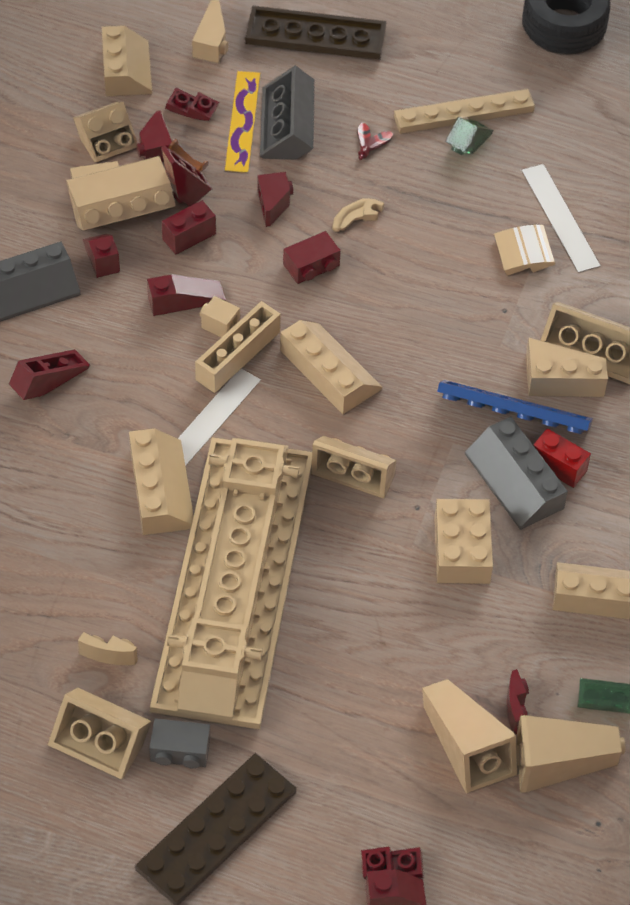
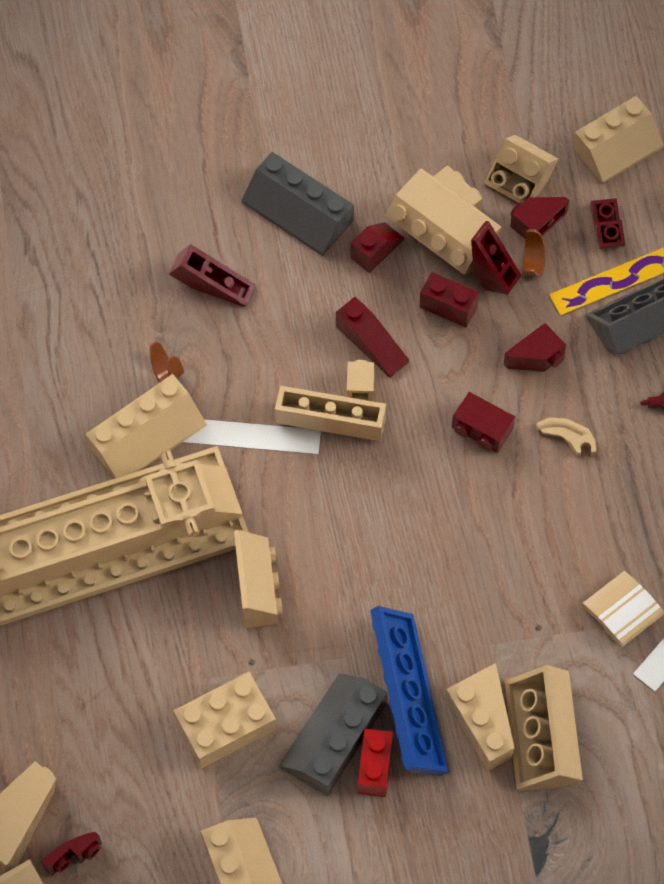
camera: 65 degrees right, 10 degrees up
tan slope [280,320,382,415] -> none
none -> dark orange helmet [150,342,184,382]

